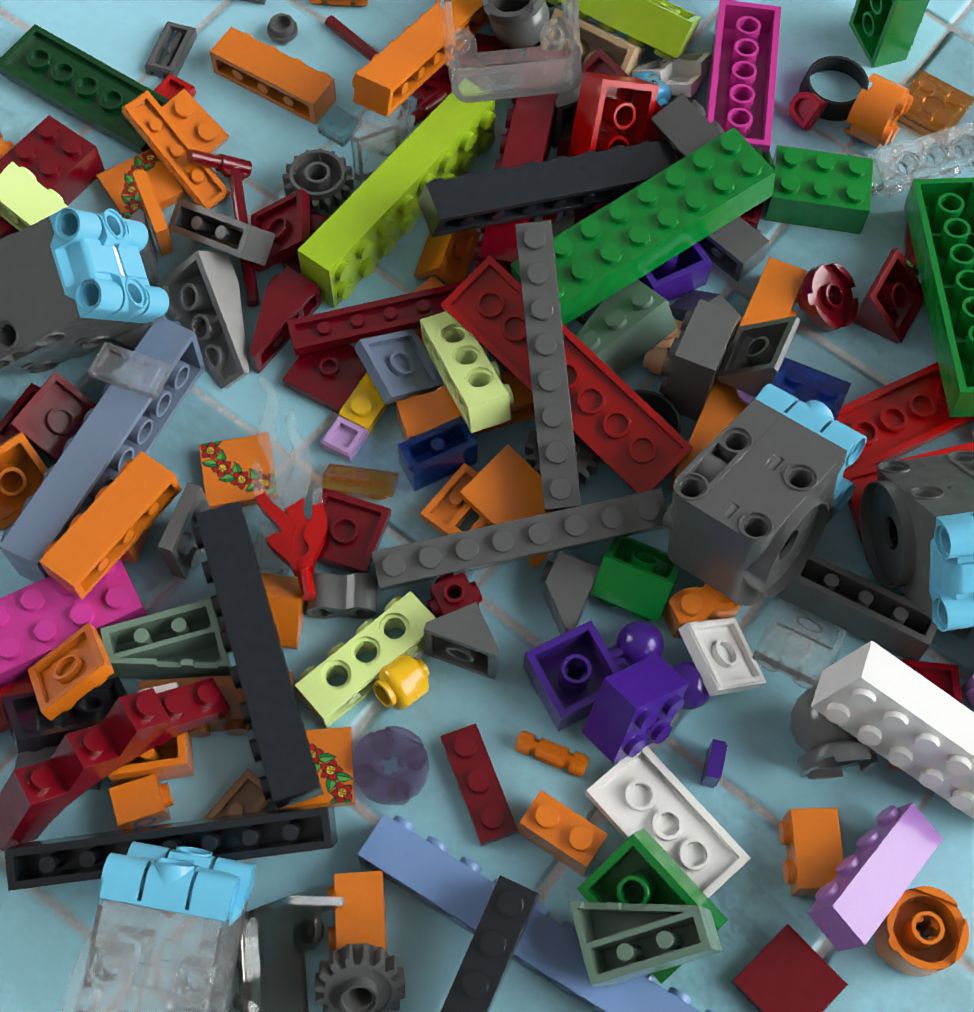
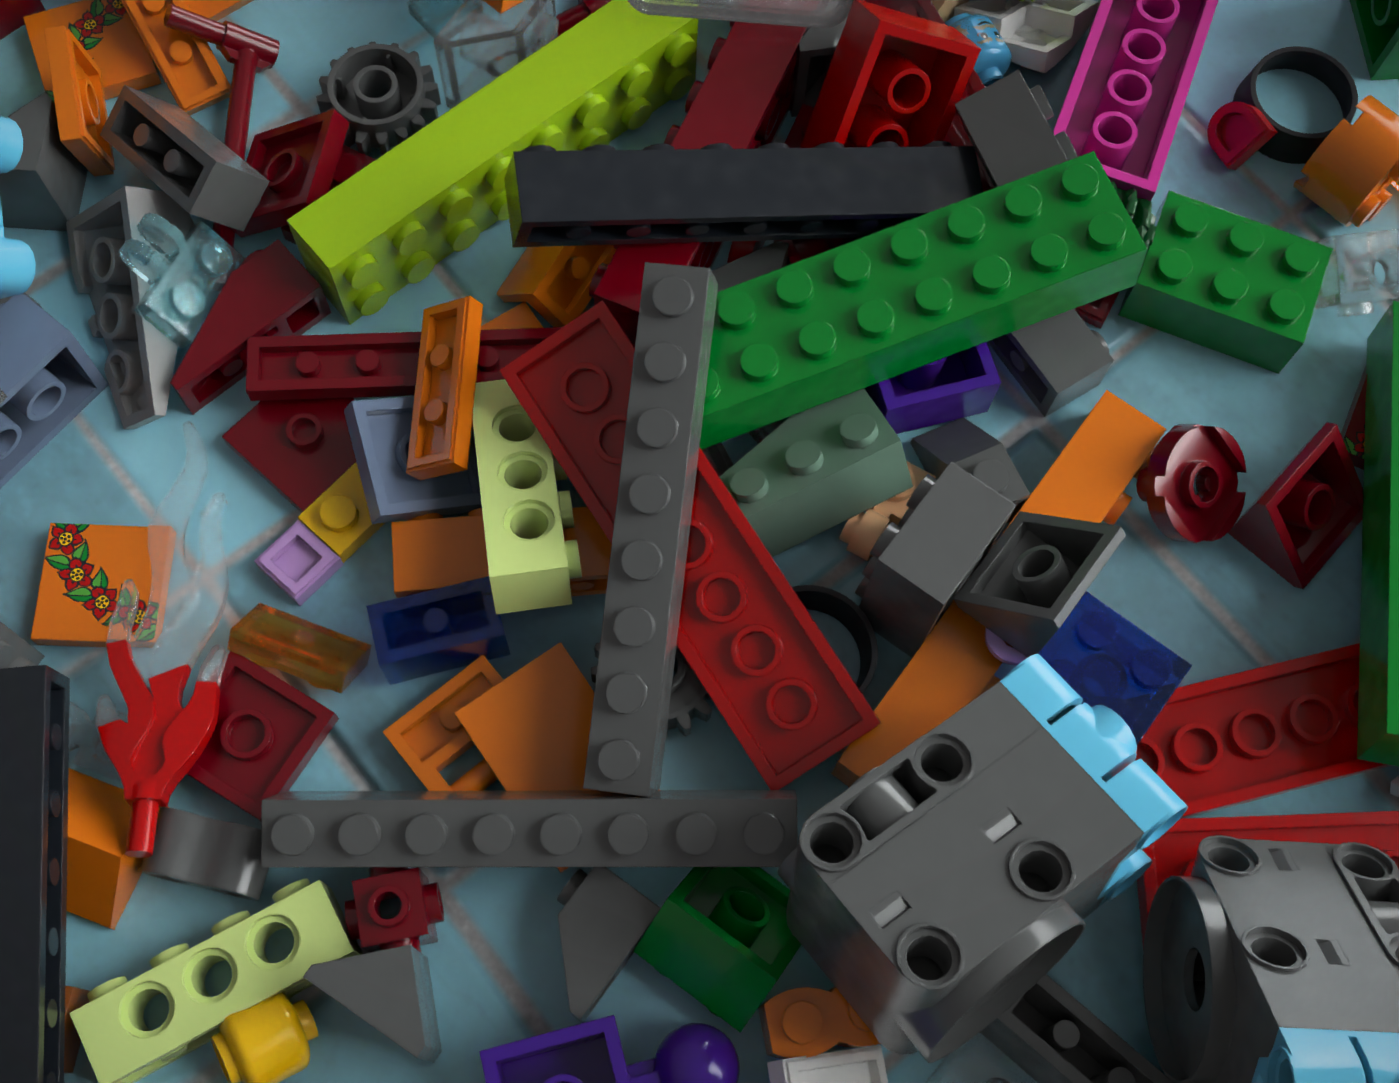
camera: 10 degrees right, 5 degrees up
none -> clear light blue hinge [118,212,245,348]
none -> orange tile [406,295,483,481]

